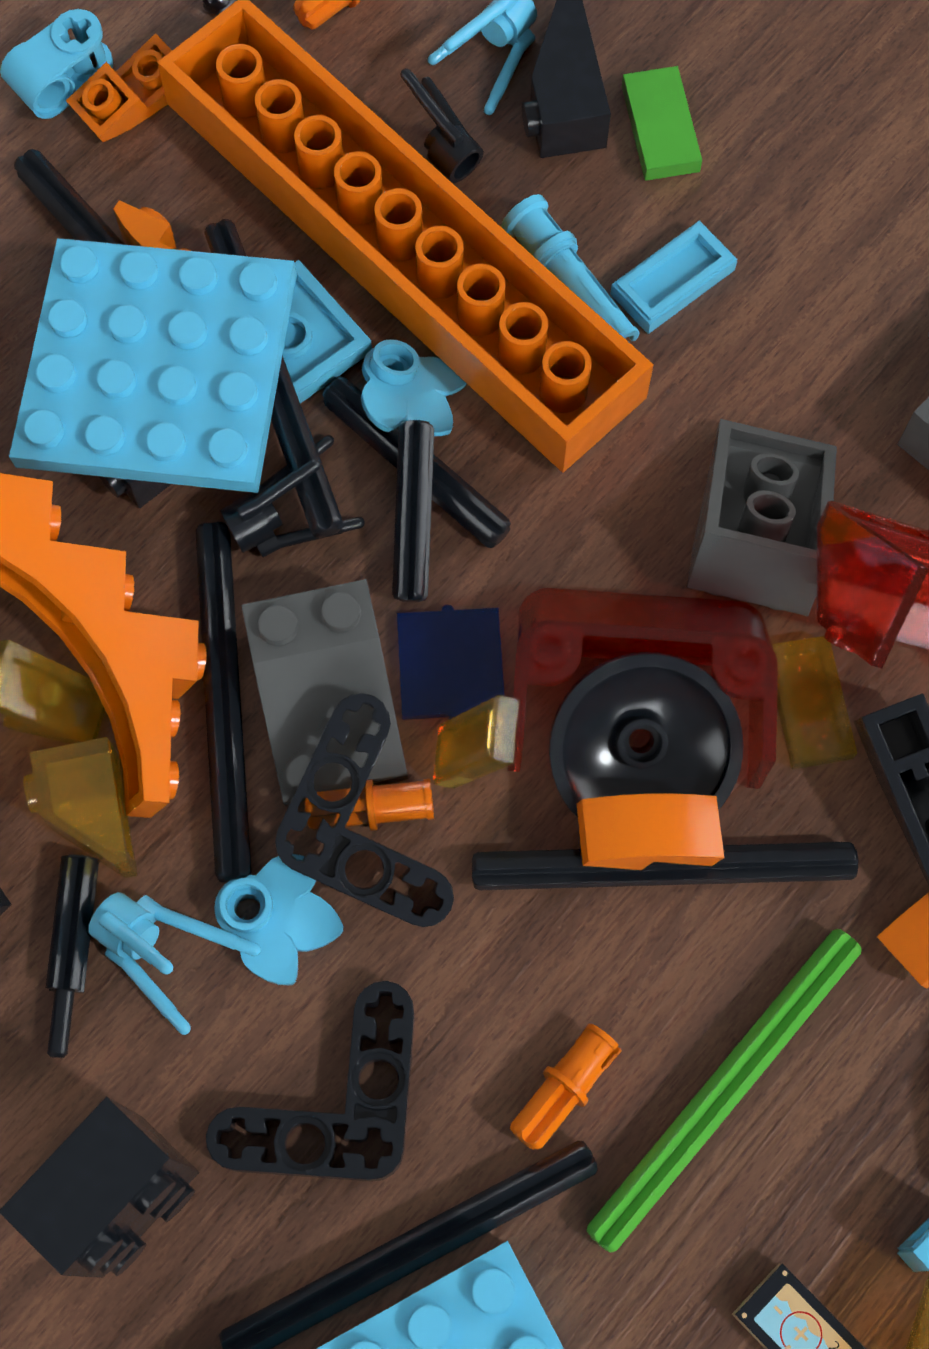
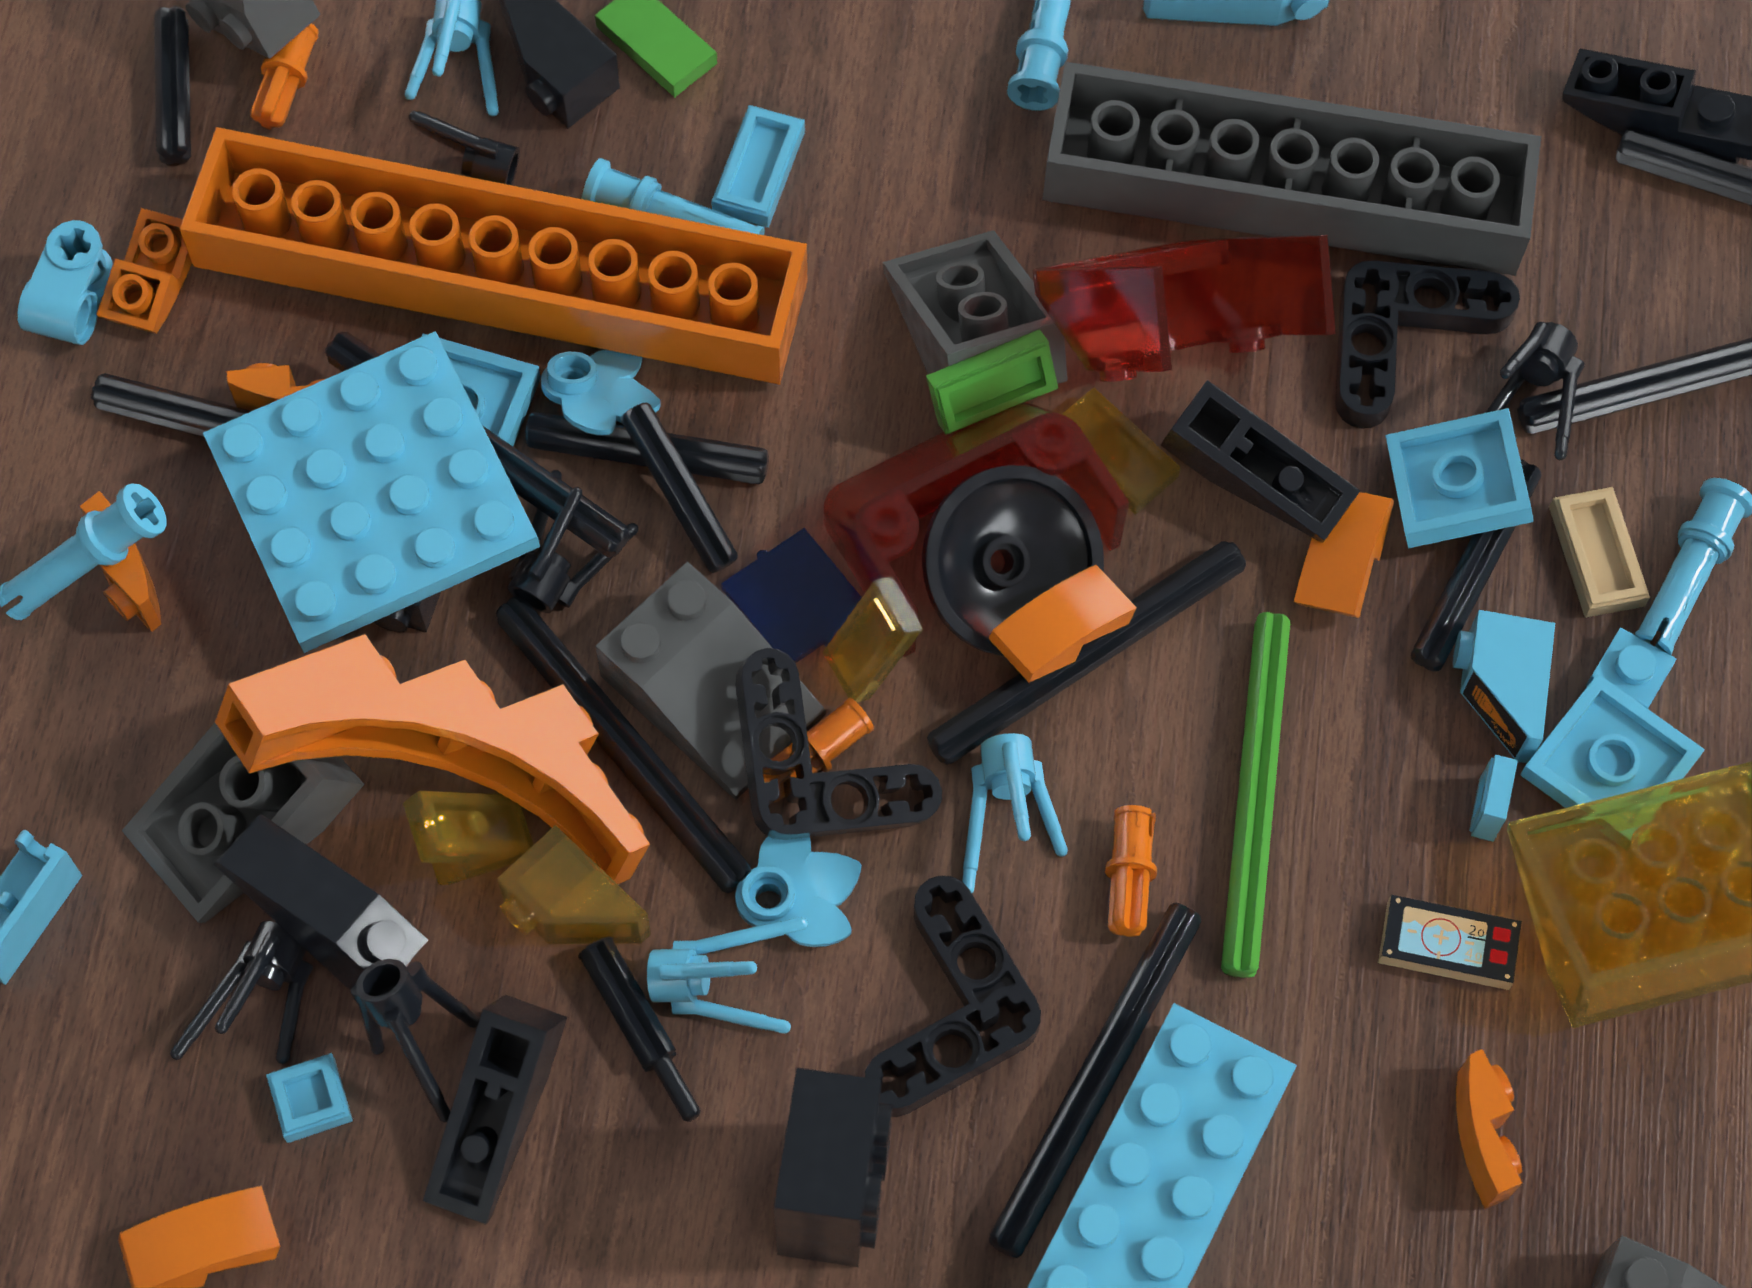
camera: 35 degrees left, 5 degrees down
none -> bright green tile [926,329,1058,435]
none -> medium azure plant [962,733,1068,893]

